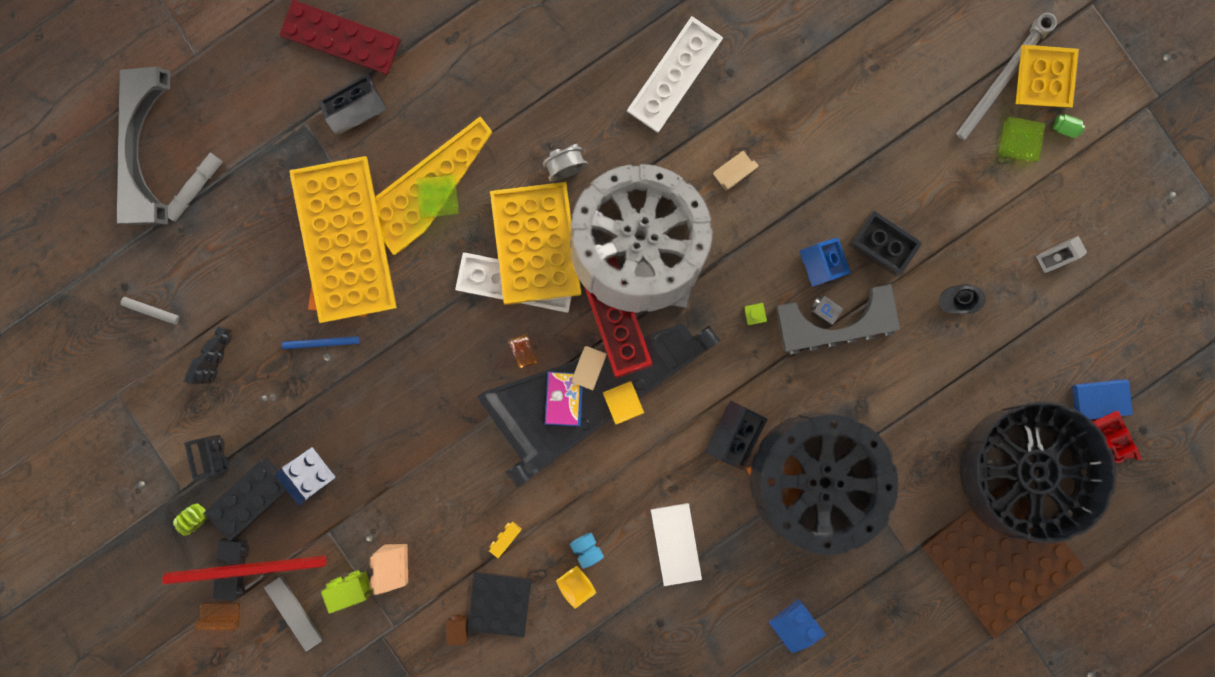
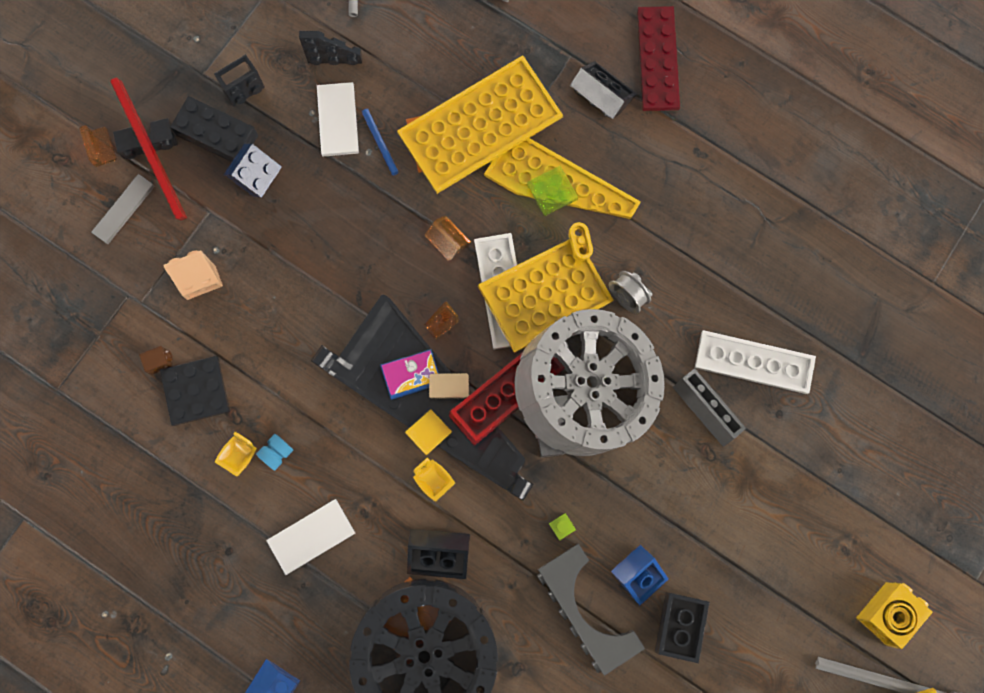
camera: 65 degrees right, 10 degrees down
lime gear [173,504,208,536] -> none
lime piece [321,570,374,614] -> none
yellow piece [489,521,522,558] -> none
tan panel [713,151,759,191] -> none
flat silver brick [810,296,843,325] -> none
none -> white tile [317,82,359,157]
none -> yellow piece [413,458,455,502]
none -> clear orange panel [425,215,471,261]
none -> yellow plate [569,222,593,261]
none -> dark grey brick [673,368,746,447]
none -> yellow brick [856,582,932,649]

